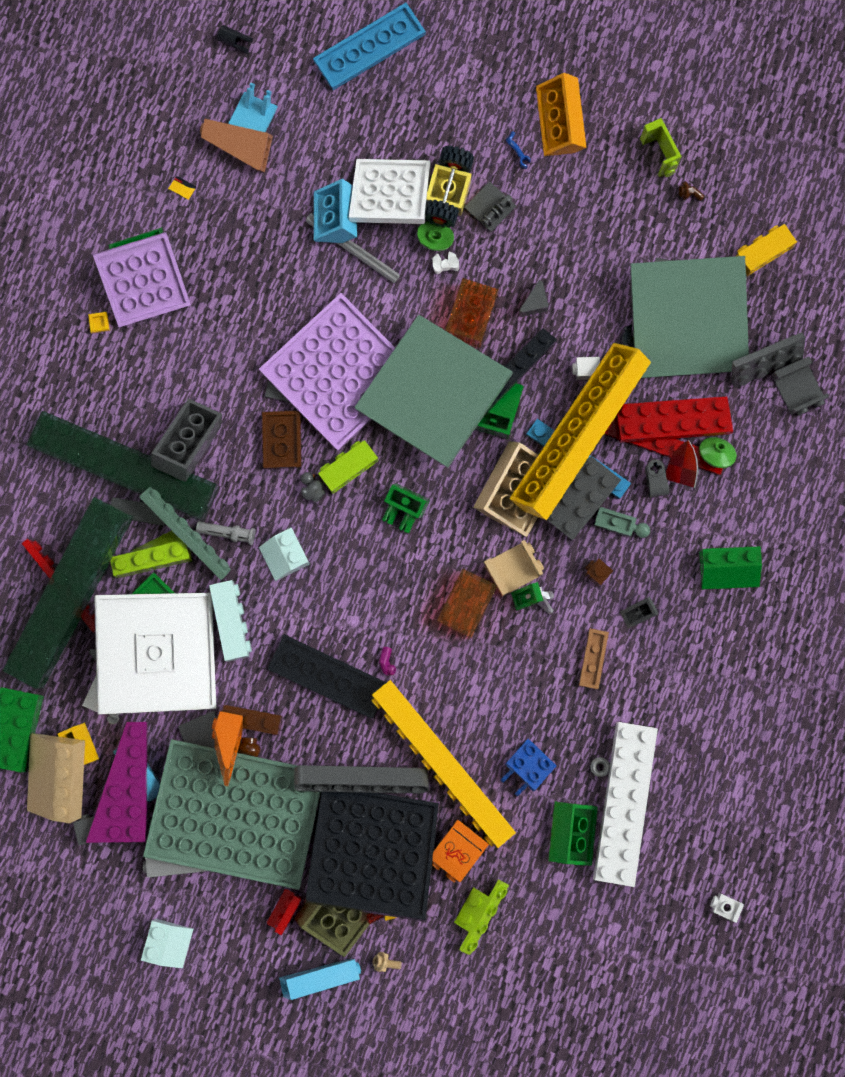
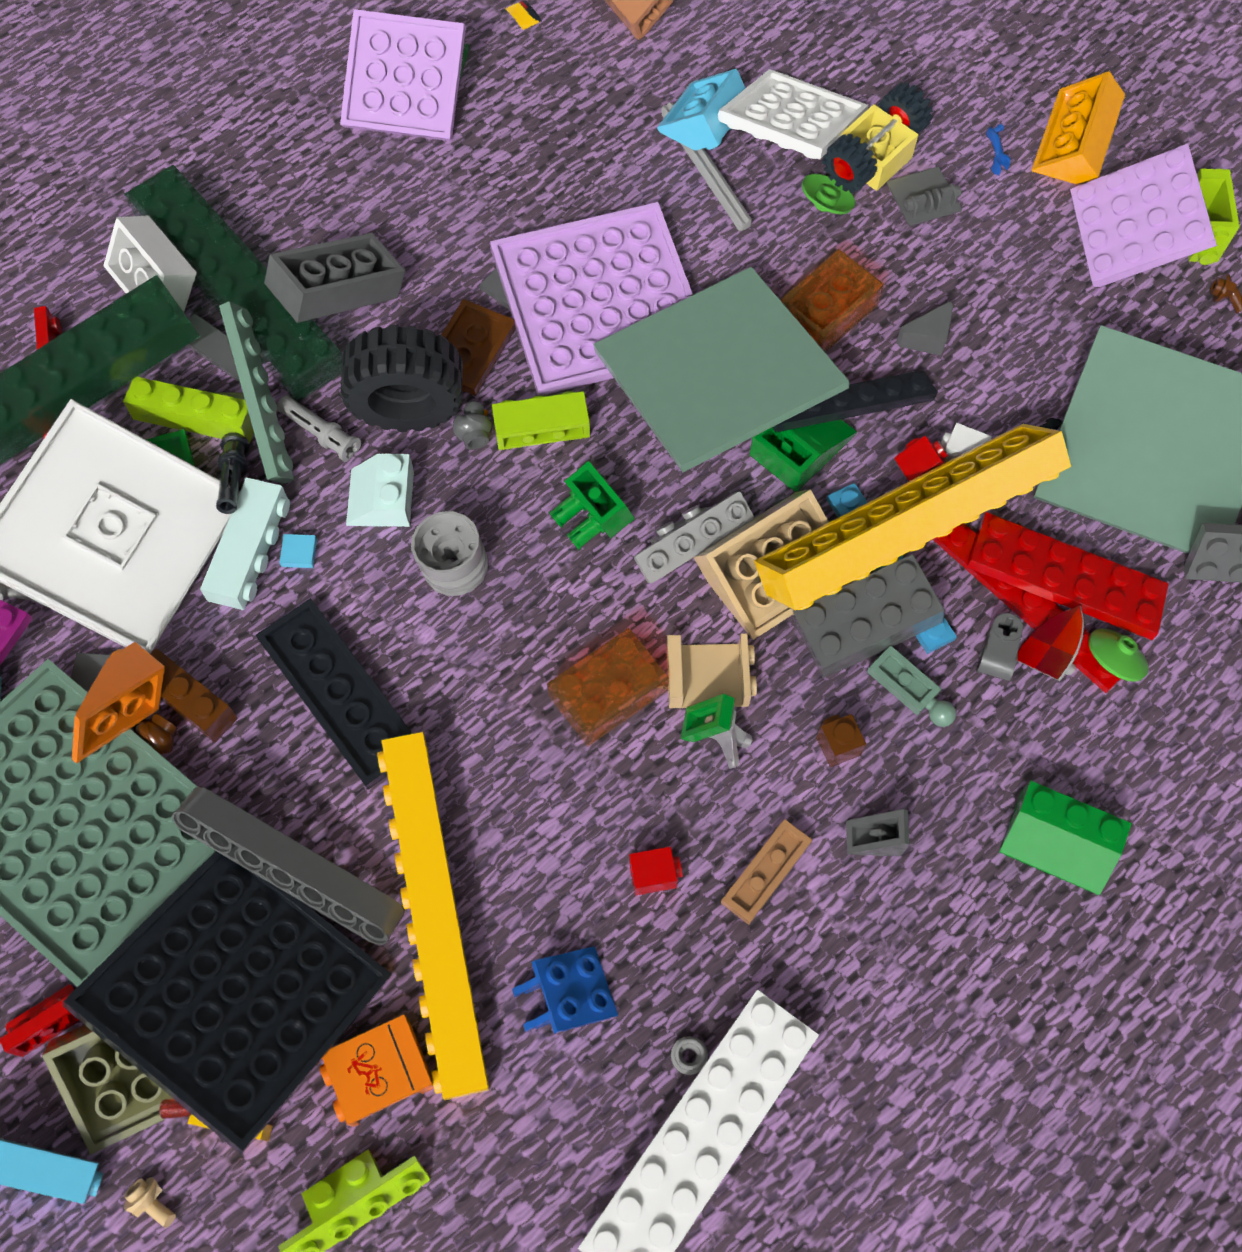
camera: 25 degrees right, 15 degrees down
yellow tile [88,312,110,334] -> none
magenta arm [379,647,396,676] -> none
white piece [432,252,459,274] -> none
green slope [548,801,598,866] -> none
none -> white brick [104,216,197,323]
none -> black pin [216,433,249,514]
none -> medium azure tile [279,534,317,568]
none -> black tyre [340,325,463,432]
none -> light grey wheel [411,511,488,596]
none -> red brick [629,847,683,896]
none -> light grey bracket [634,492,754,583]
none -> red brick [894,436,949,481]
none -> lavender plate [1070,144,1217,287]

